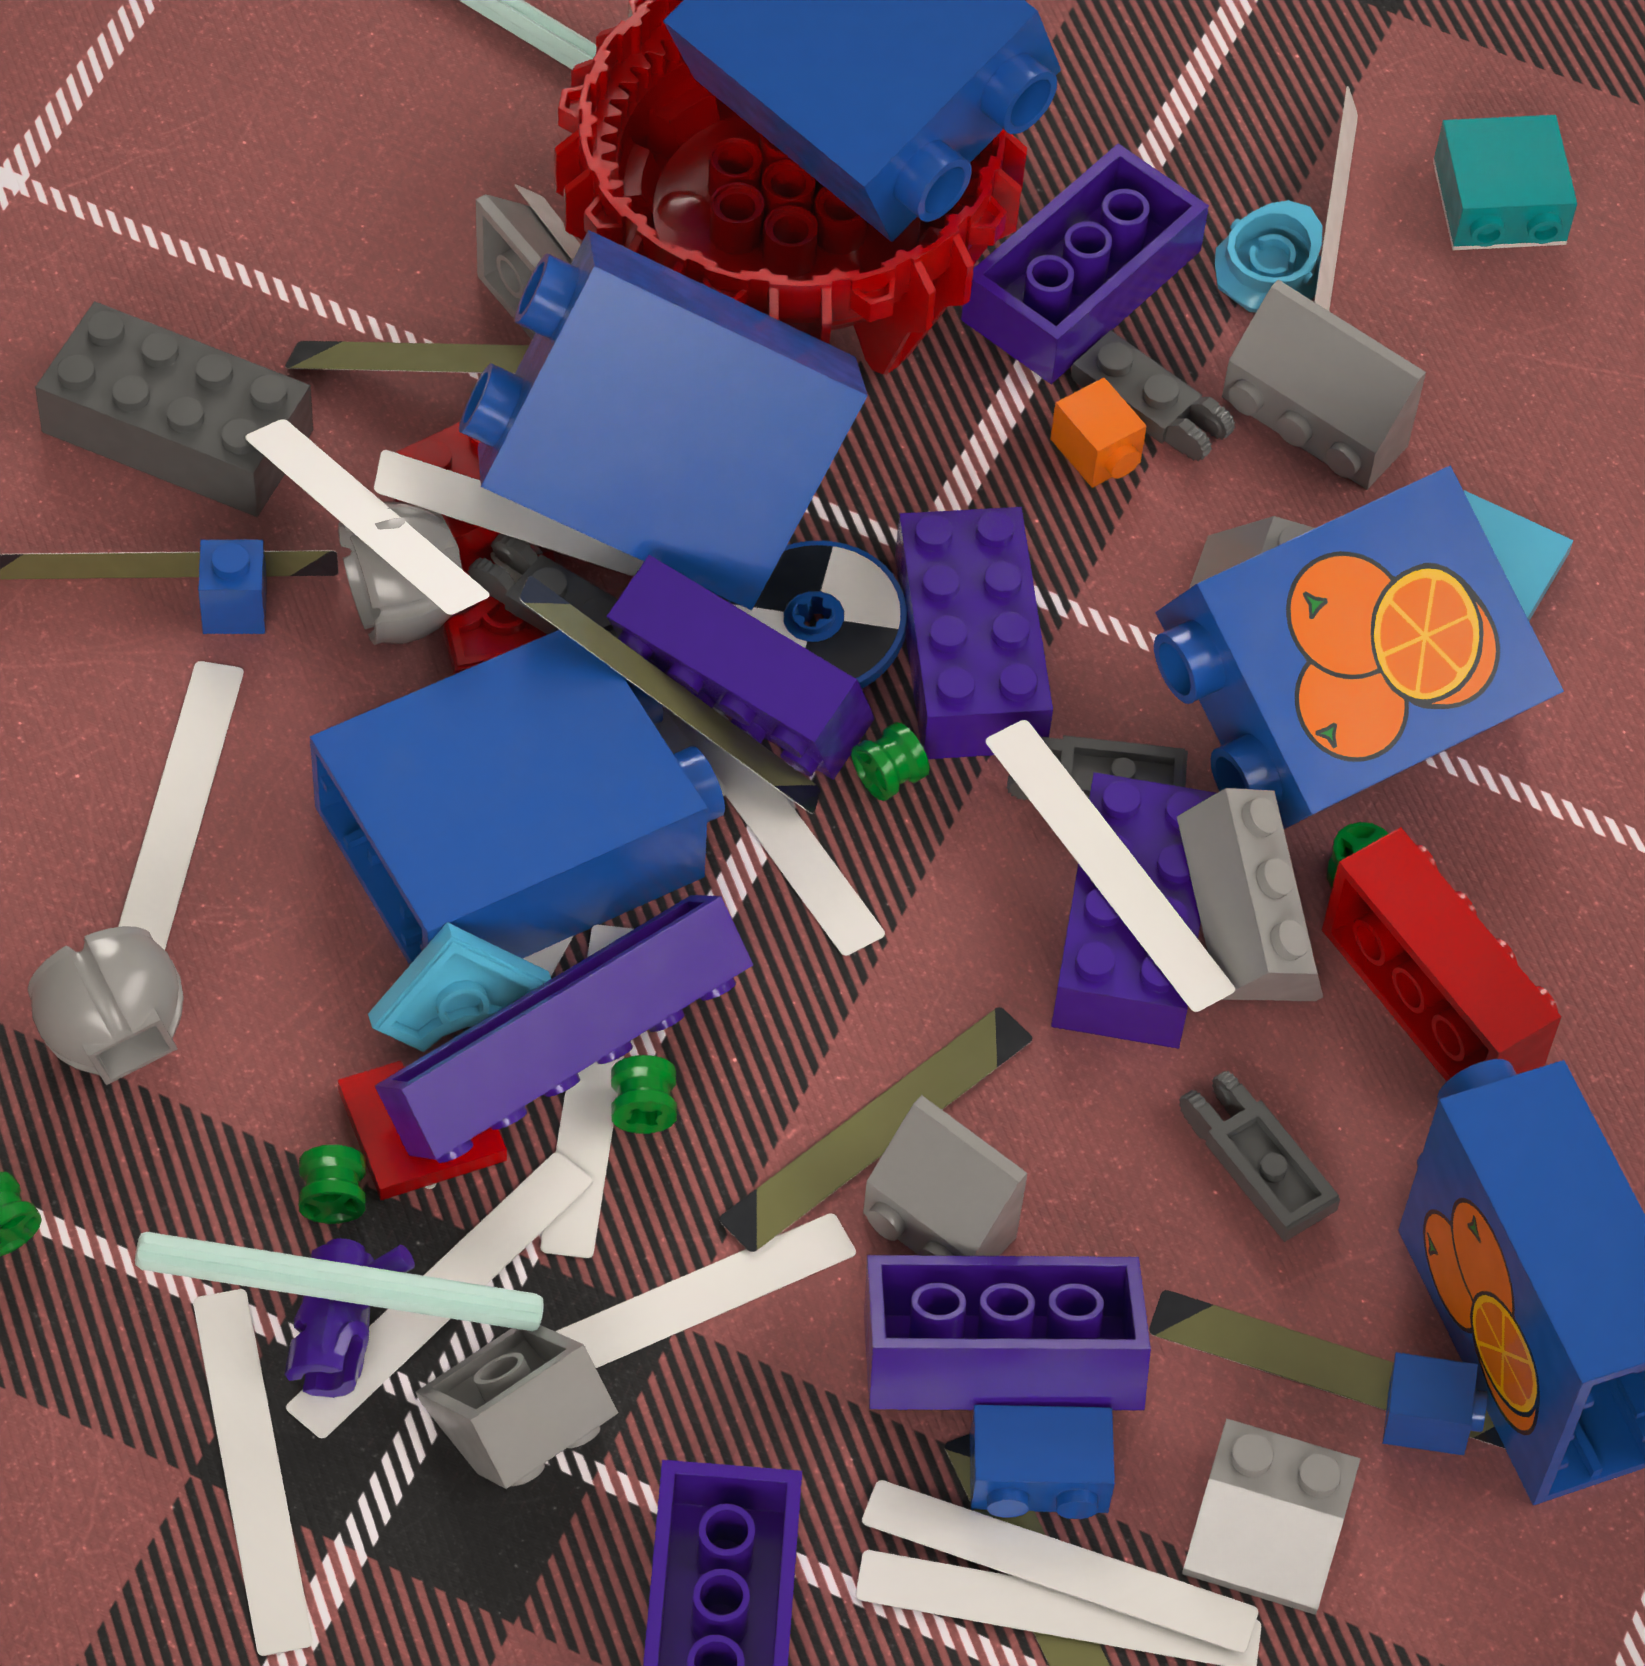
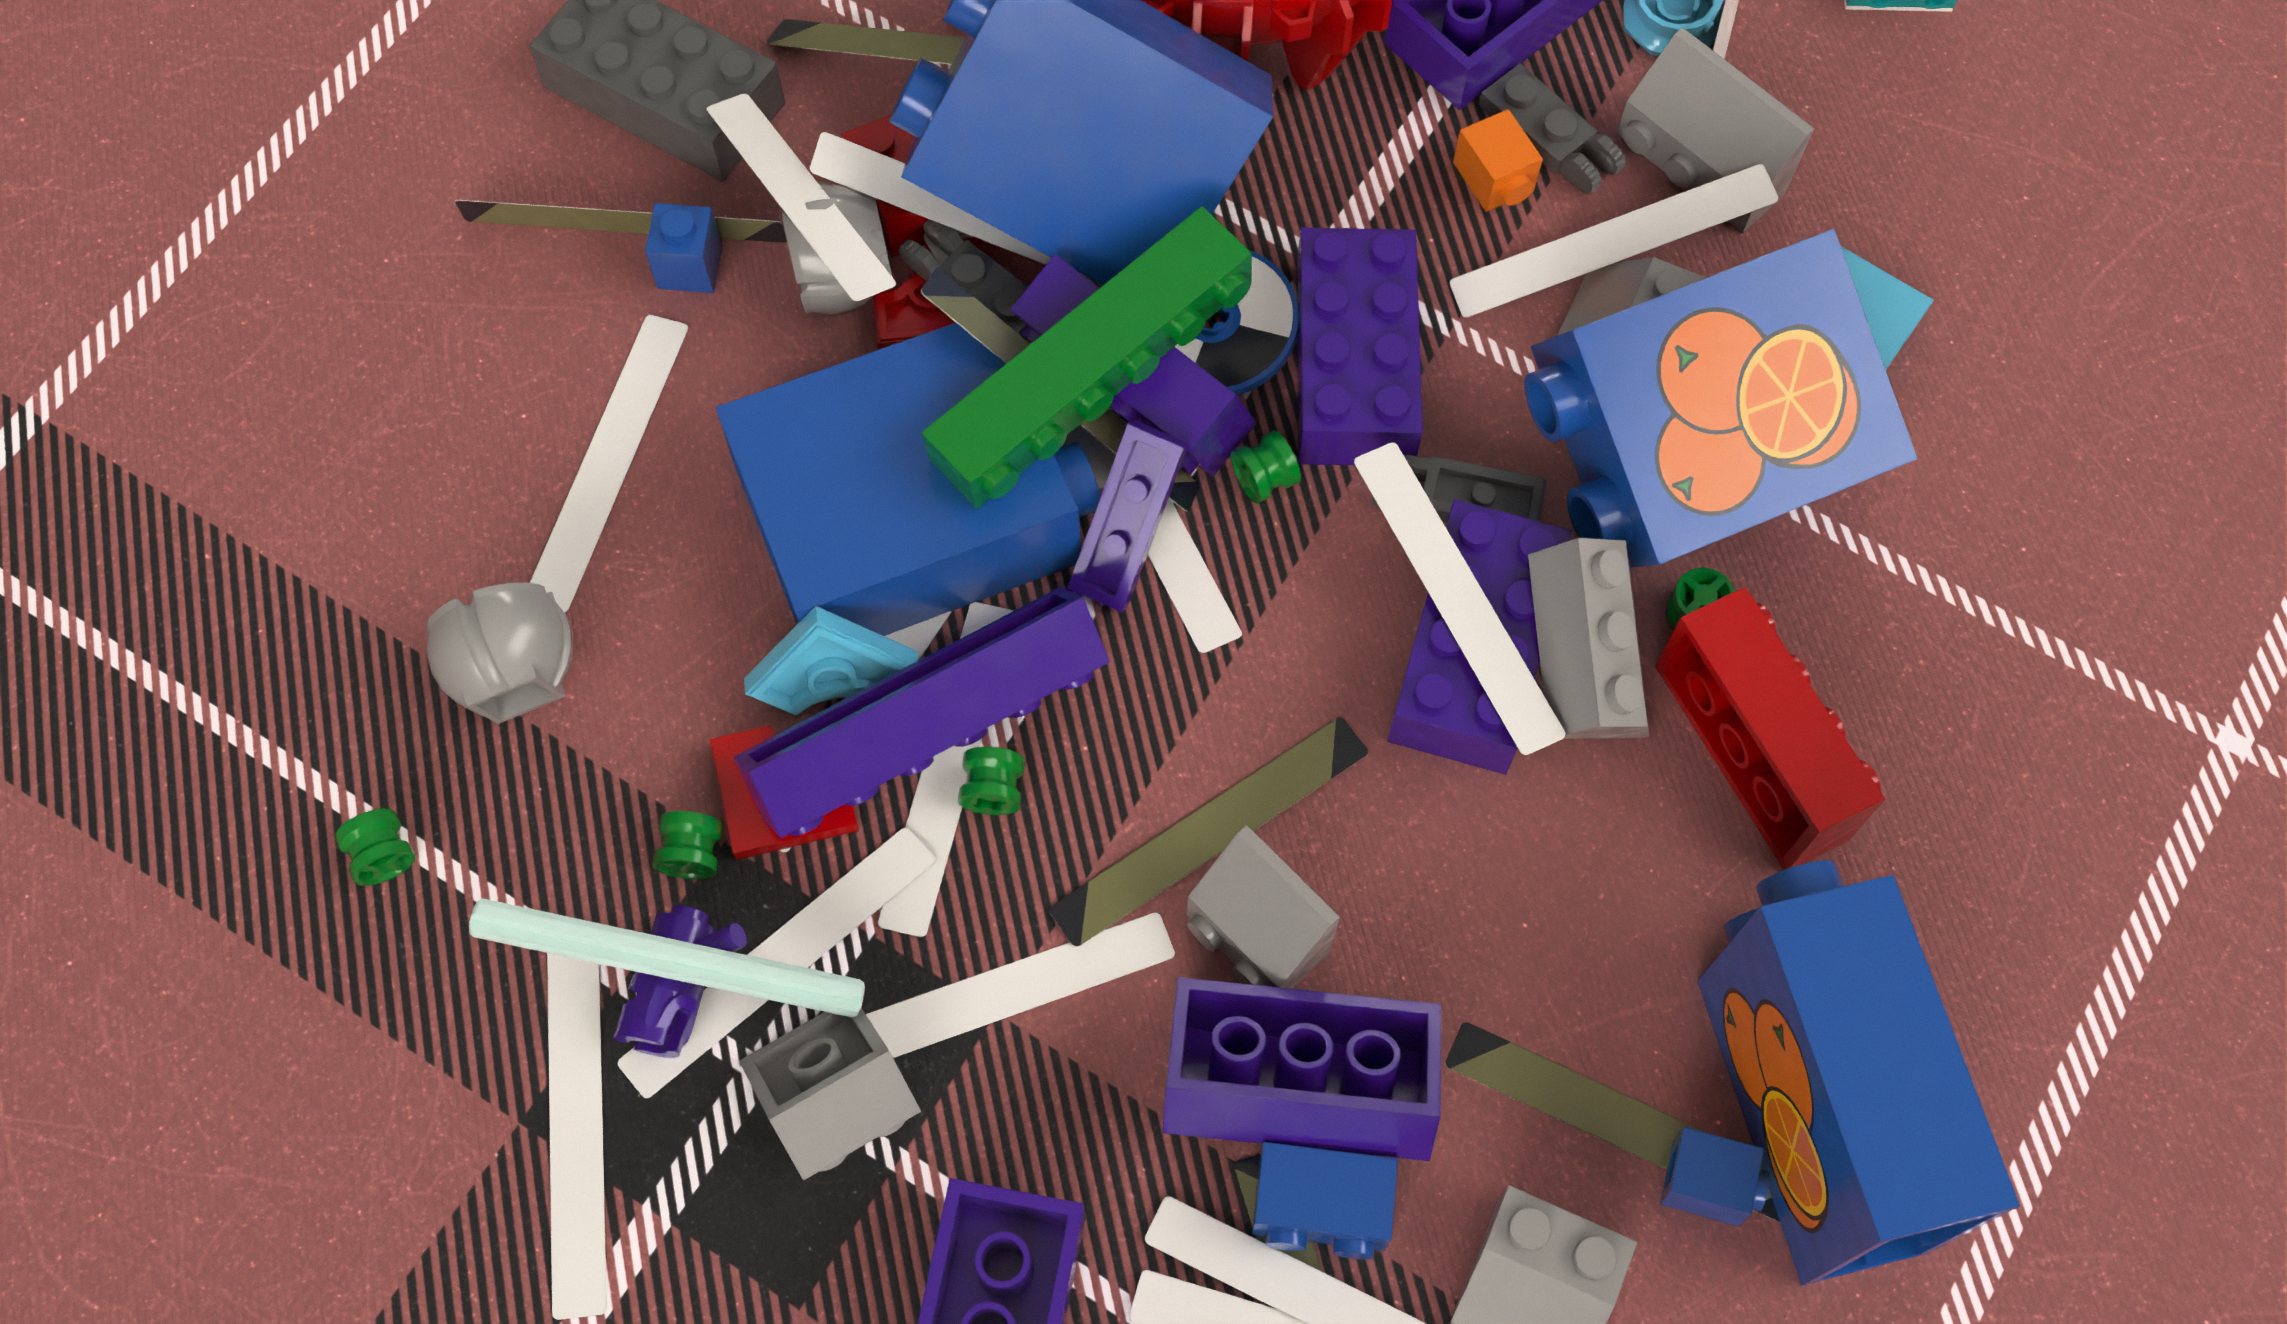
camera: 10 degrees right, 10 degrees up
dark grey hinge [1179,1071,1340,1242] -> none
none -> green brick [921,206,1252,509]
none -> plate [1067,420,1189,612]
none -> white sticker [1450,164,1778,318]

